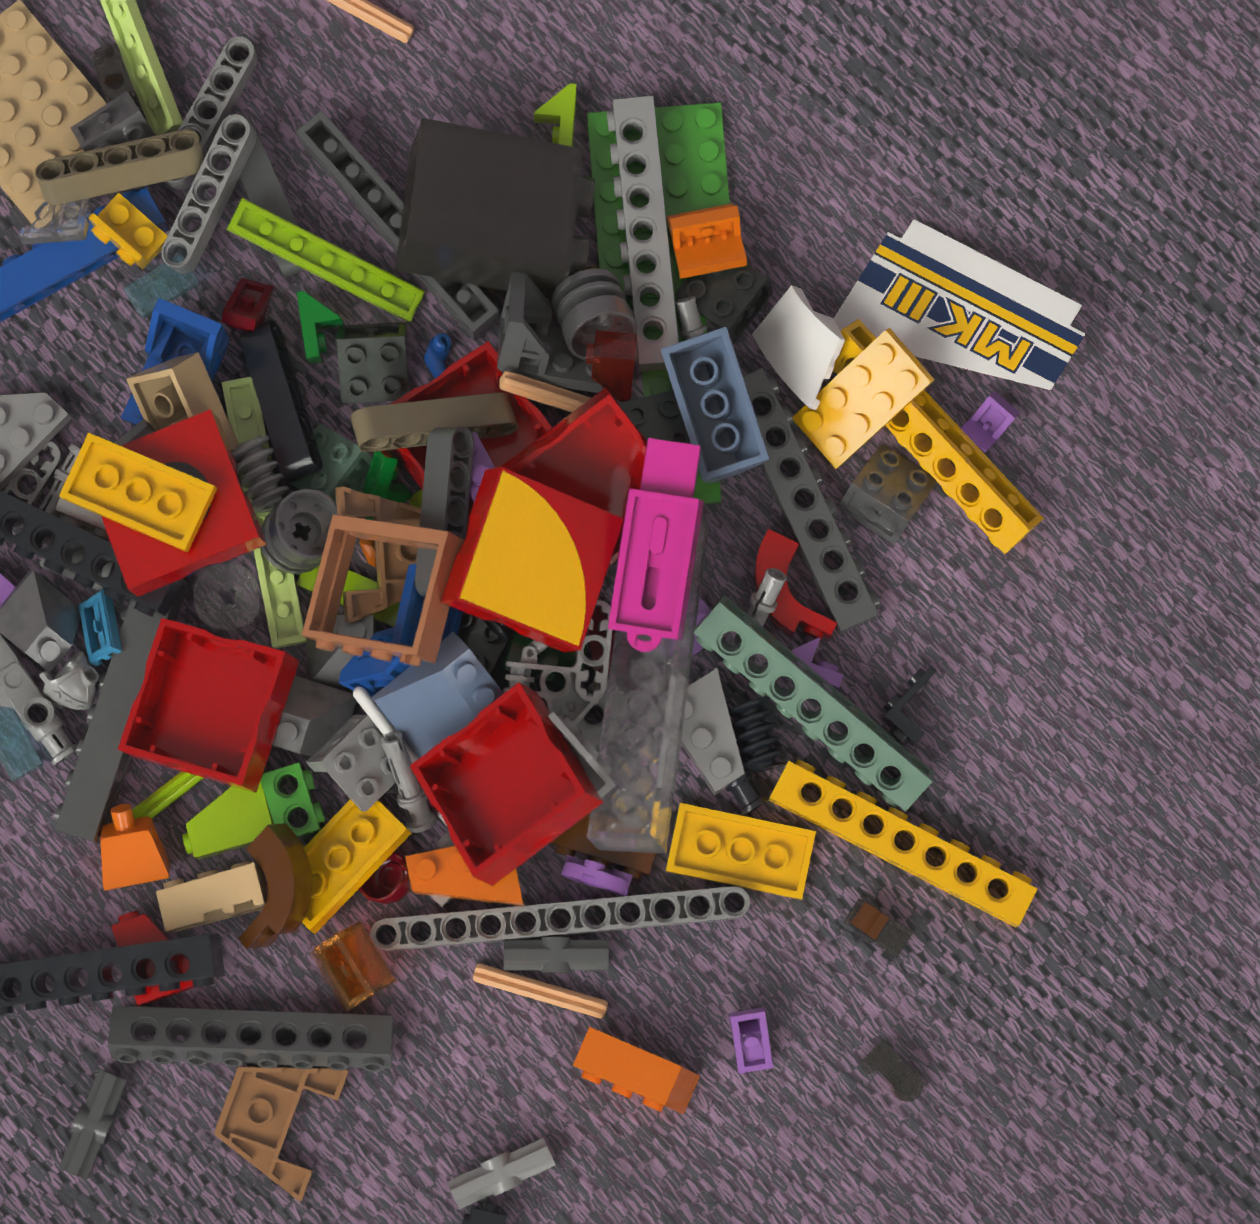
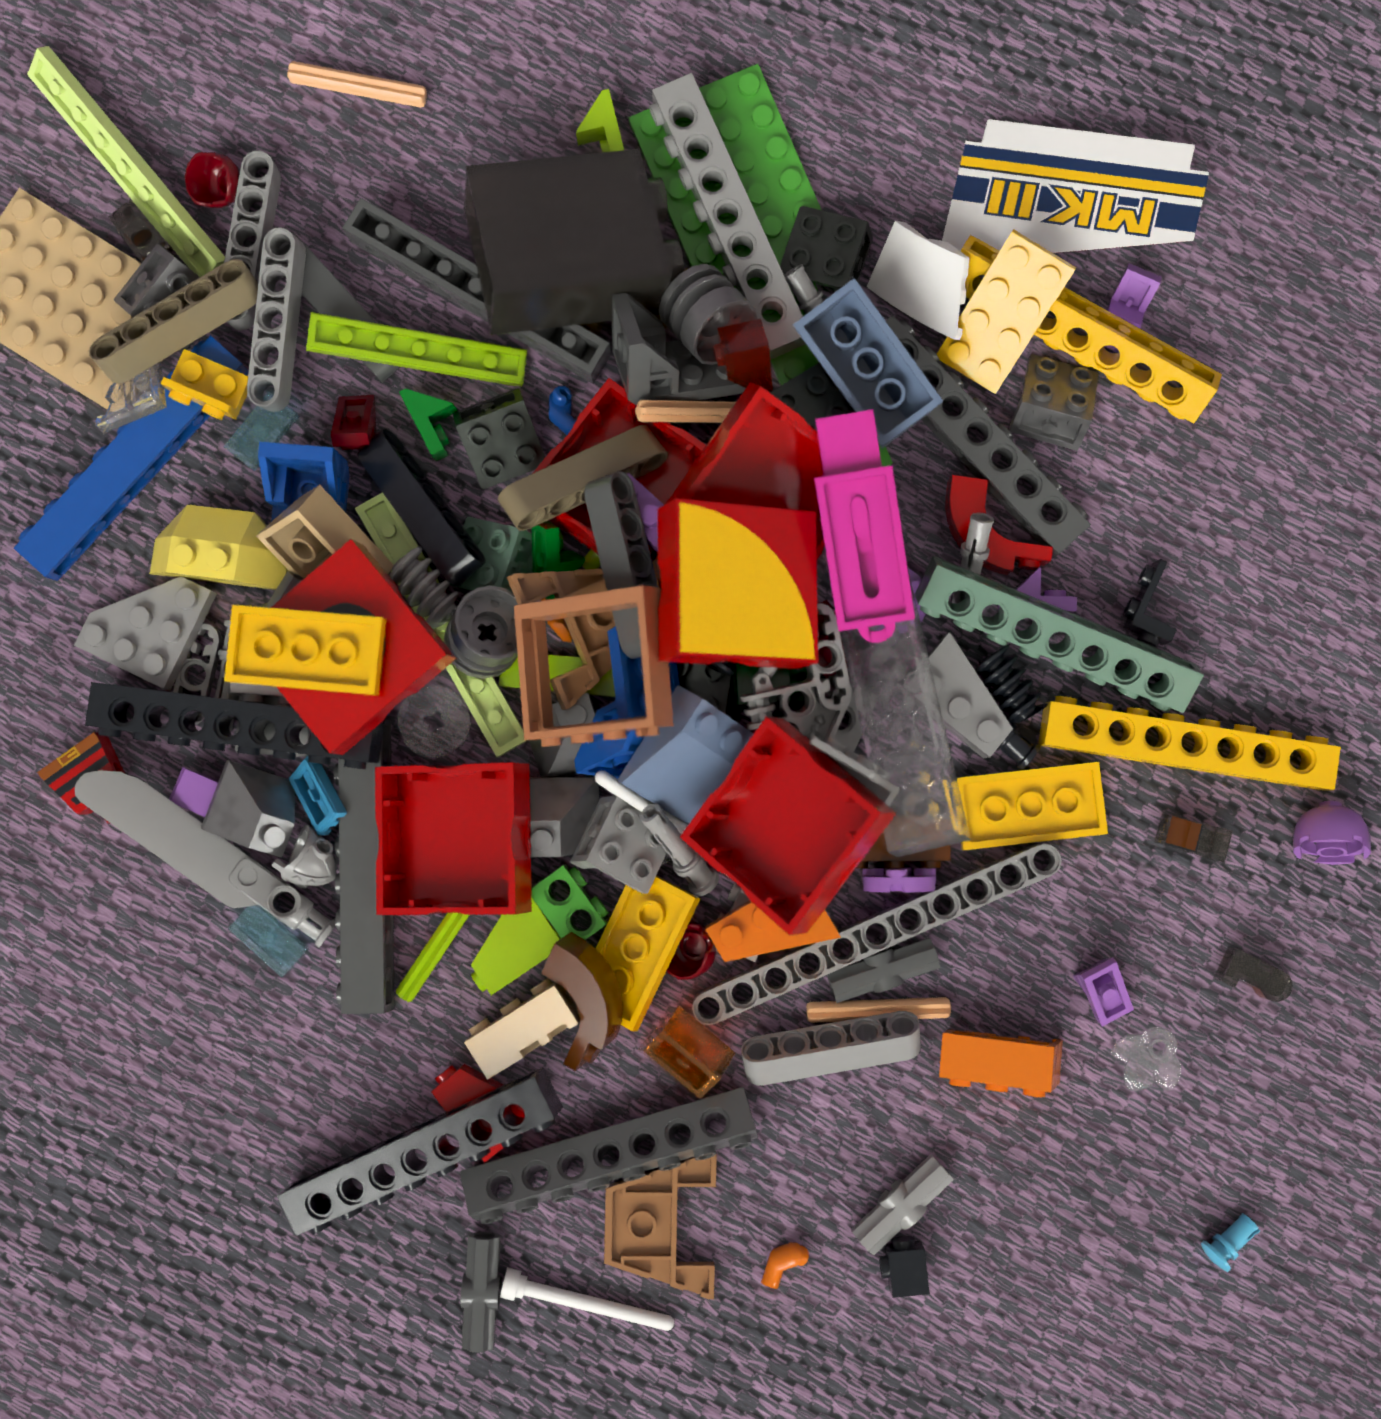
camera: 15 degrees left, 5 degrees up
orange torso [101,804,170,891] -> none
orange bracket [666,203,747,279] -> none
none -> light yellow wedge [150,505,289,590]
none -> dark red hair [185,152,240,208]
none -> white piece [500,1267,674,1331]
none -> light grey beam [741,1011,921,1086]
none -> orange arm [761,1242,809,1289]
none -> clear plate [1111,1027,1182,1092]
none -> medium lavender cylinder [1293,801,1371,865]

